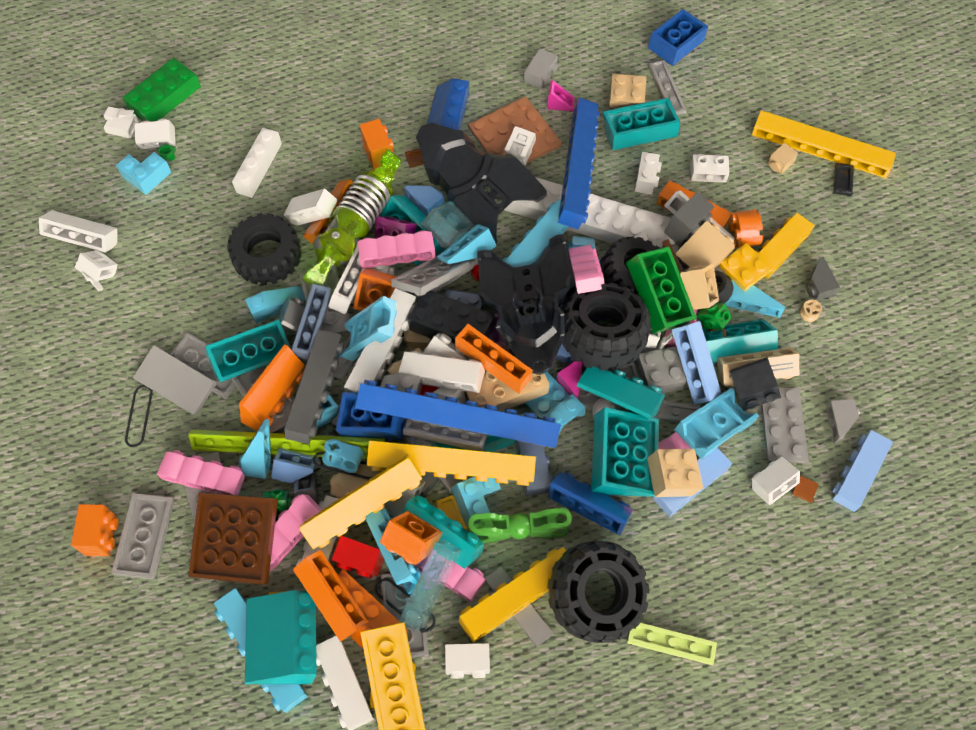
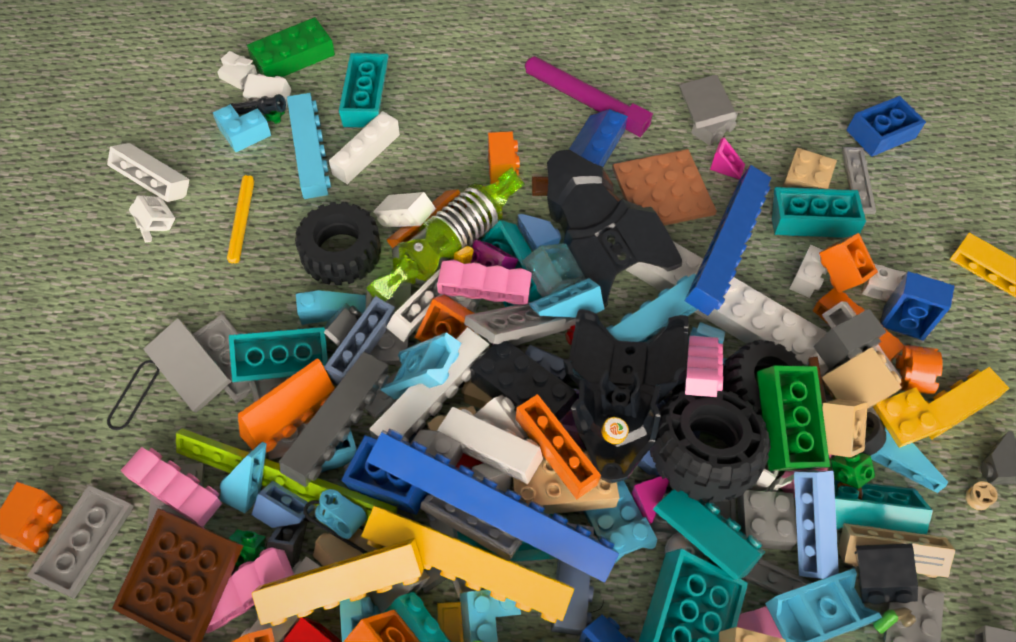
camera: 15 degrees right, 5 degrees down
white piece [505,126,536,166] -> none
tan brick [768,143,798,174] -> none
none -> yellow axle [227,175,254,263]
none -> black pin [229,94,286,115]
none -> medium azure brick [287,93,331,199]
none -> teal slope [339,53,389,128]
none -> yellow tile [454,246,473,264]
none -> magenta brick [525,56,653,137]
none -> tile [601,417,629,444]
none -> light grey tile [679,74,736,129]
none -> orange brick [819,233,878,293]
none -> arm [873,607,916,634]
none -> blue brick [880,271,955,341]

